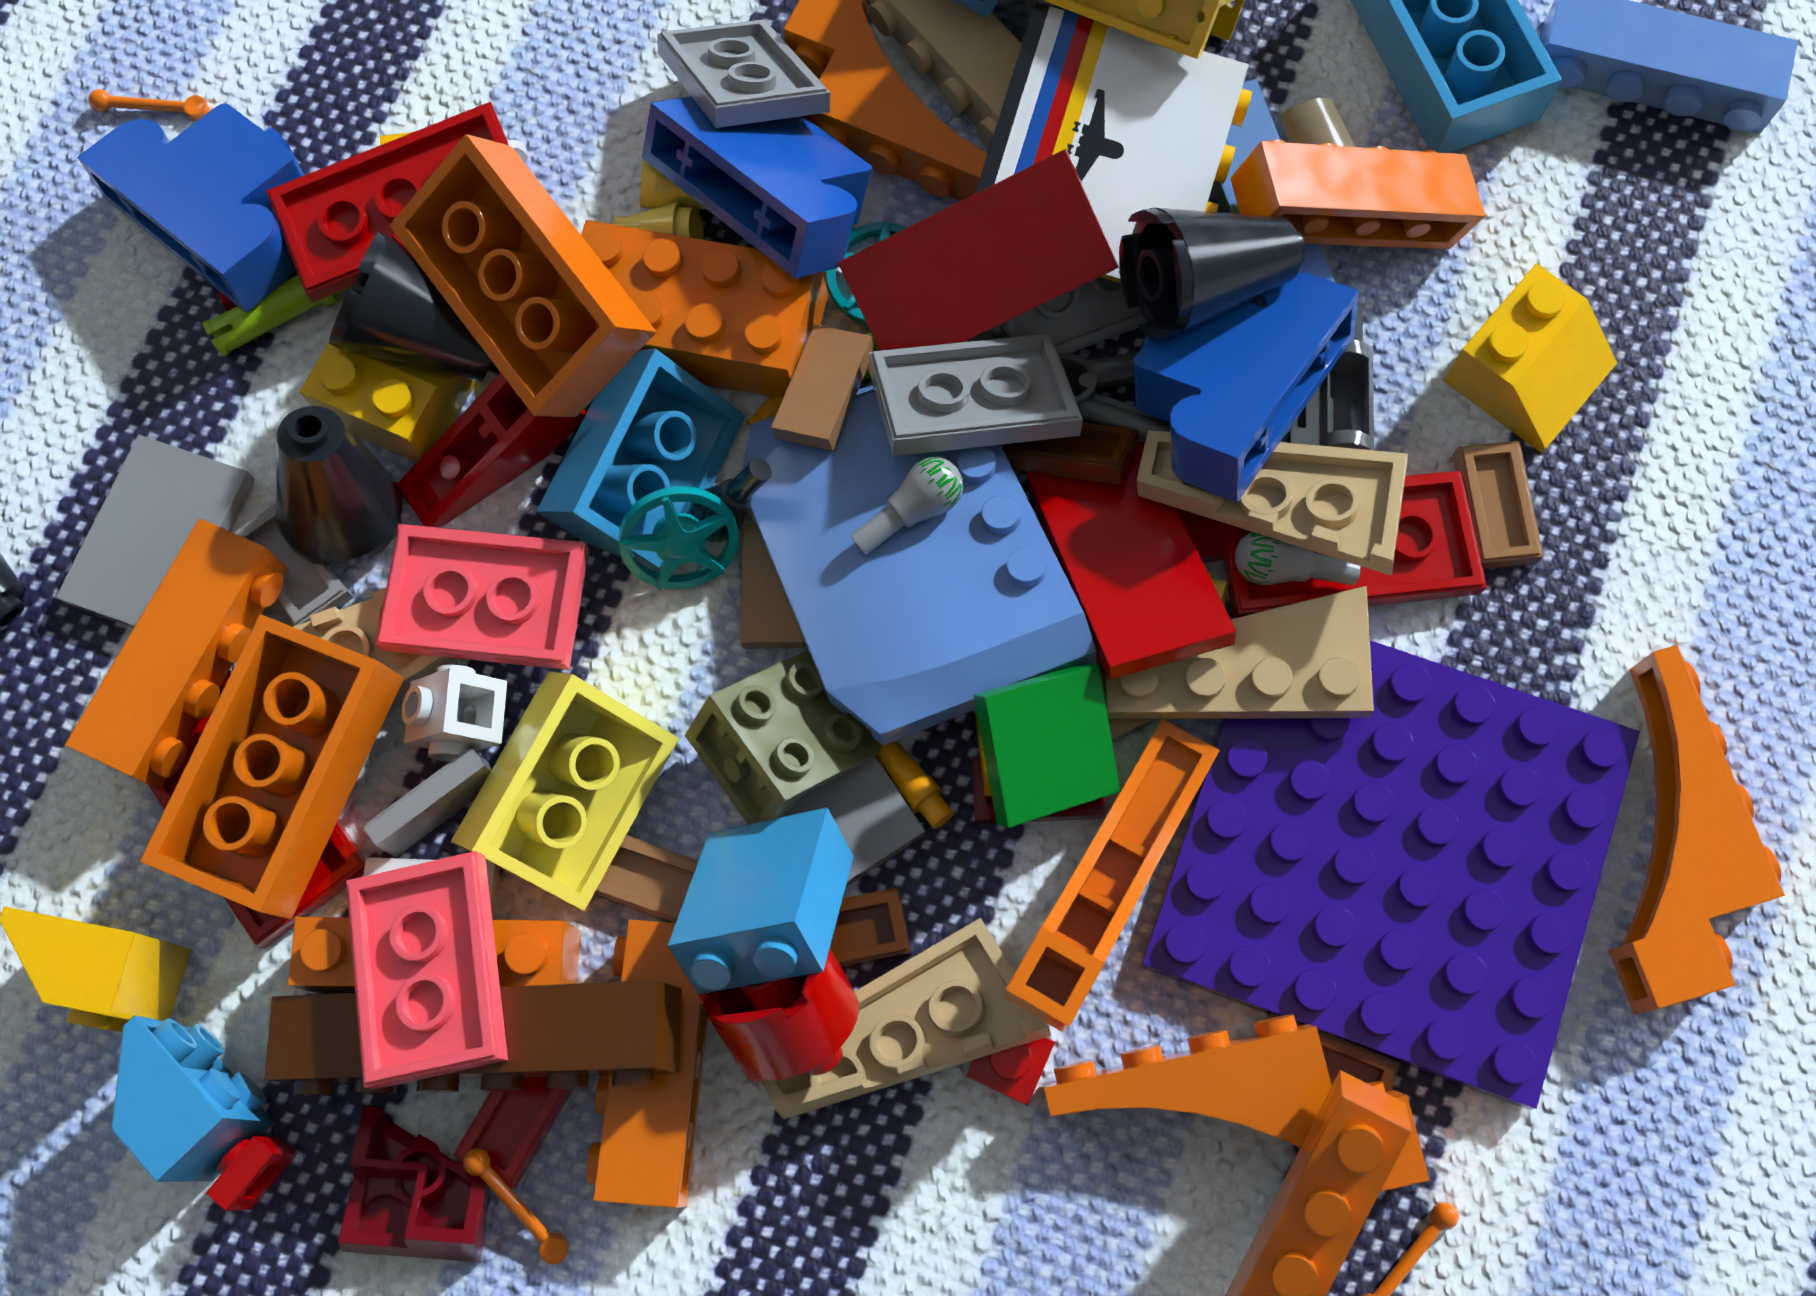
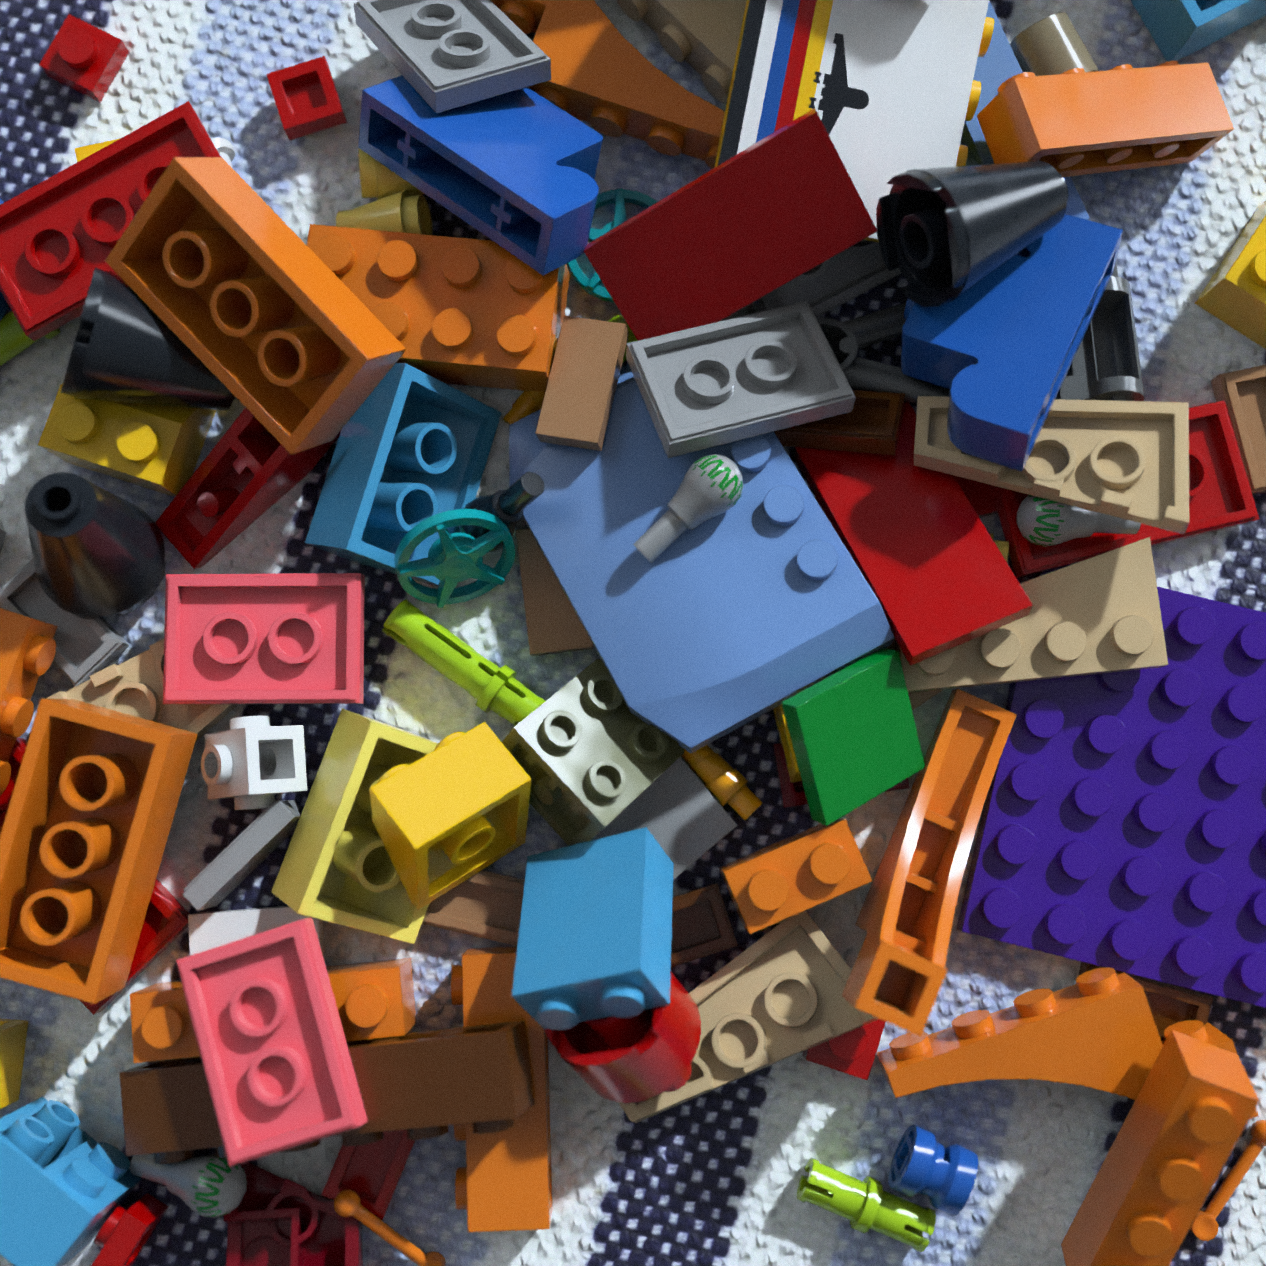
camera: 15 degrees left, 10 degrees up
none -> red plate [39,14,130,103]
none -> light grey piece [130,1153,247,1218]
none -> red plate [266,56,348,140]
none -> yellow slope [370,722,531,910]
none -> lime pin [382,599,546,726]
none -> orange brick [719,818,872,934]
none -> lime pin [797,1158,936,1252]
none -> blue wheel [888,1124,978,1216]

